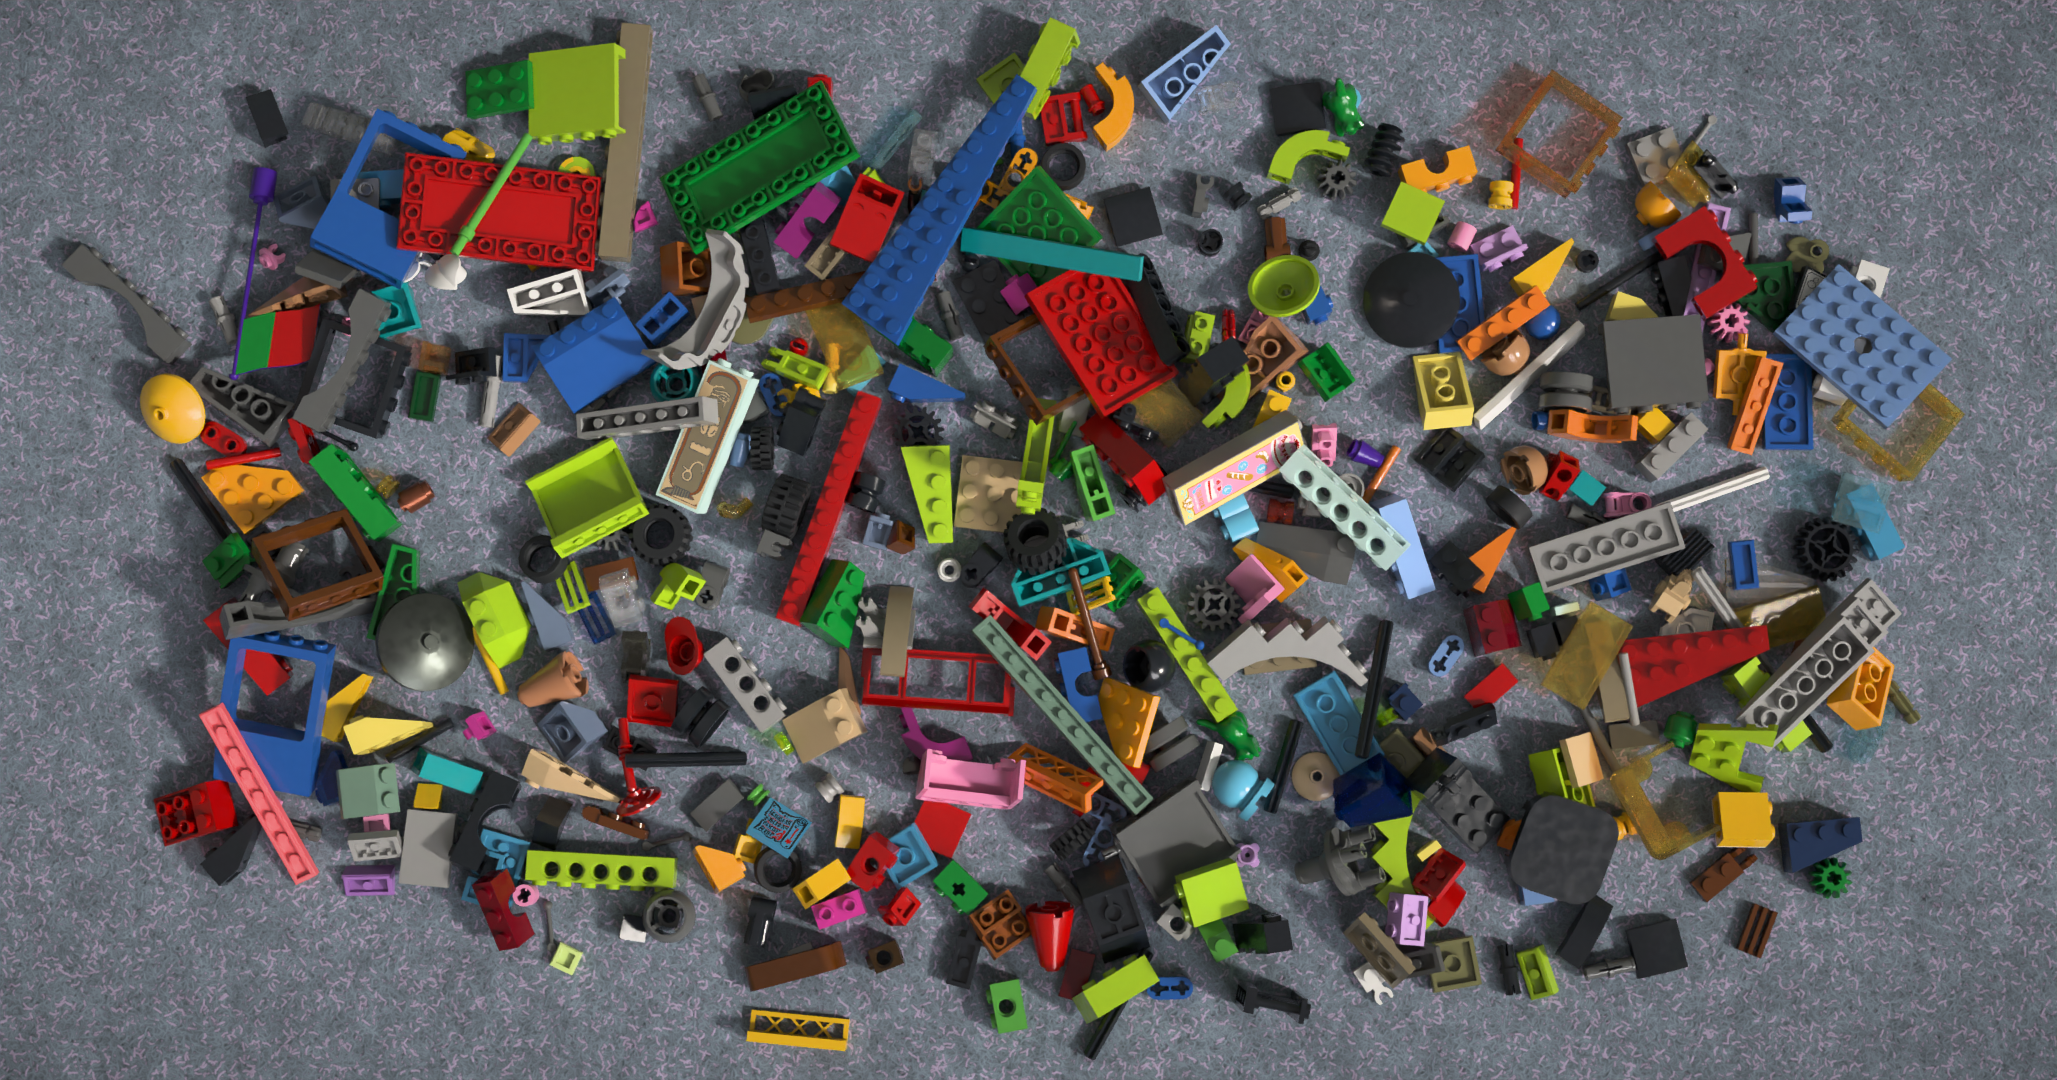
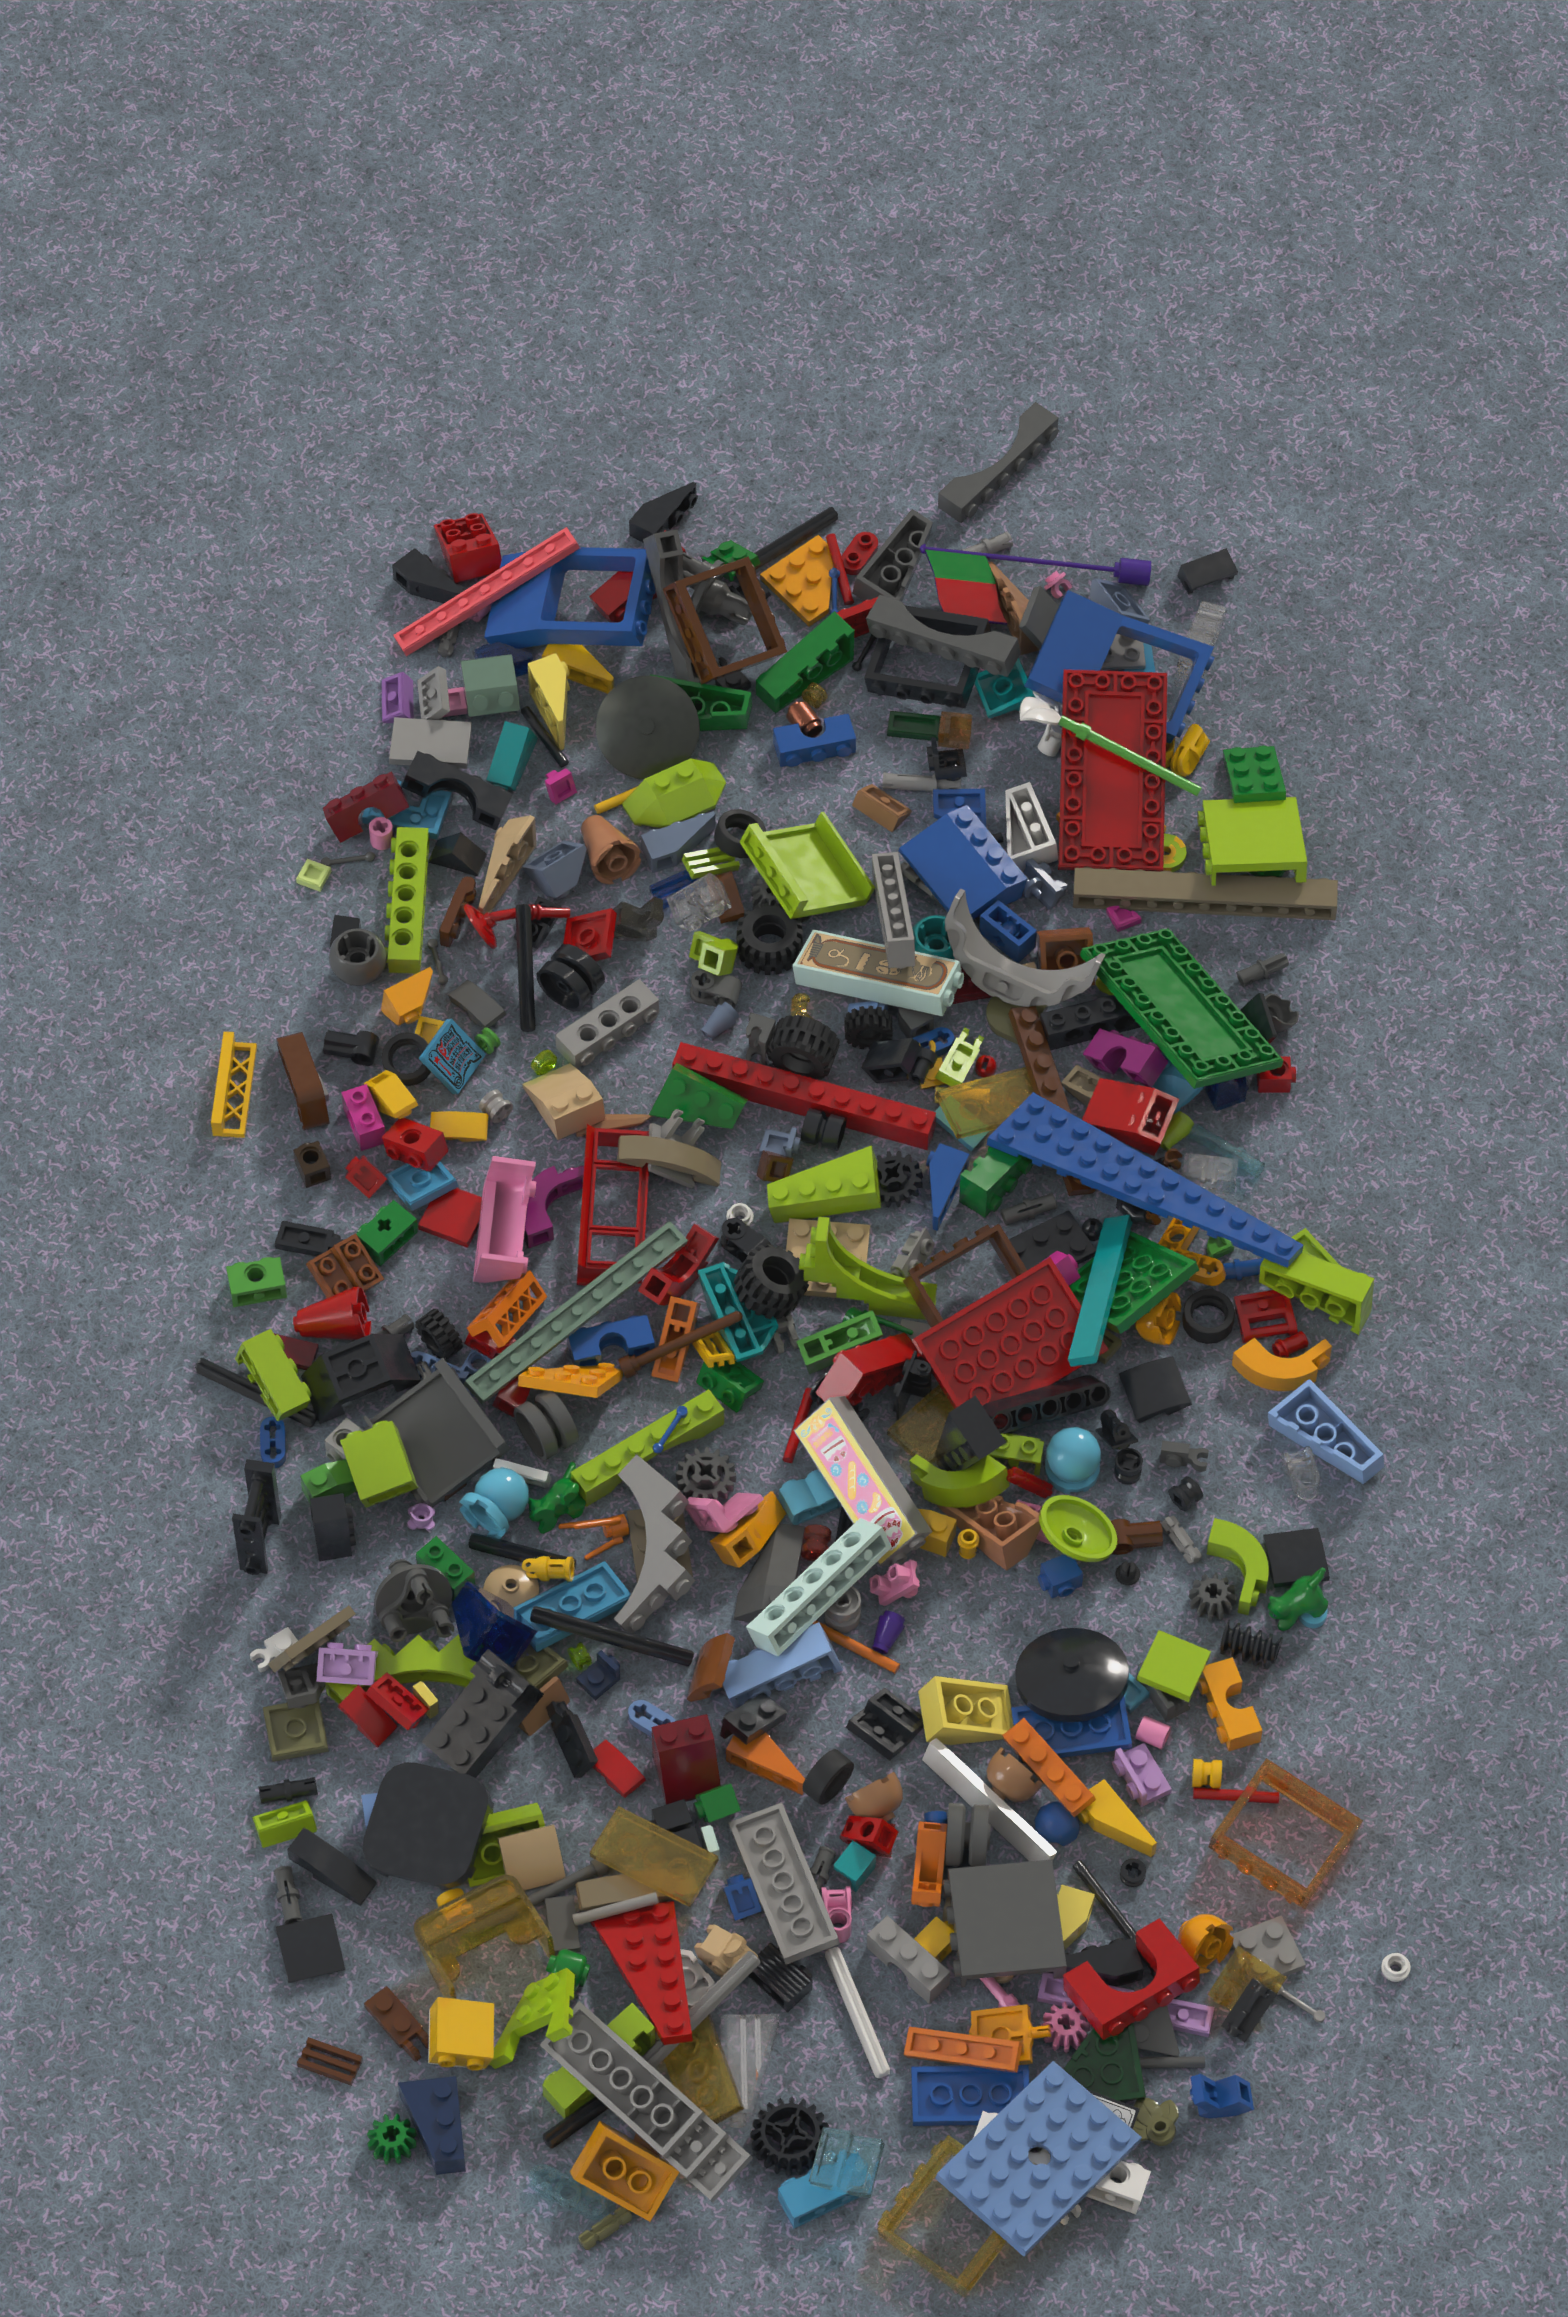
camera: 90 degrees right, 25 degrees down
yellow dish [140,373,205,444] -> none
yellow slope [413,783,443,809] -> none
red piece [665,616,705,675] -> none
black wheel [1123,639,1176,693] -> none
green bracket [1297,342,1355,402] -> none
blue tile [1727,539,1760,591] -> none
none -> green brick [416,1536,476,1604]
none -> yellow piece [522,1556,575,1582]
none -> orange plant [558,1514,629,1561]
none -> black slope [629,482,698,543]
none -> dark orange slope [687,1633,735,1702]
none -> sand blue cone [700,1002,739,1041]
none -> blue arch [773,714,856,767]
none -> red bar [782,1388,813,1463]
none -> blue hinge [829,568,840,615]
none -> medium azure tile [1045,1427,1101,1494]
none -> black hinge [1095,1409,1138,1450]
none -> white plate [1381,1953,1411,1982]

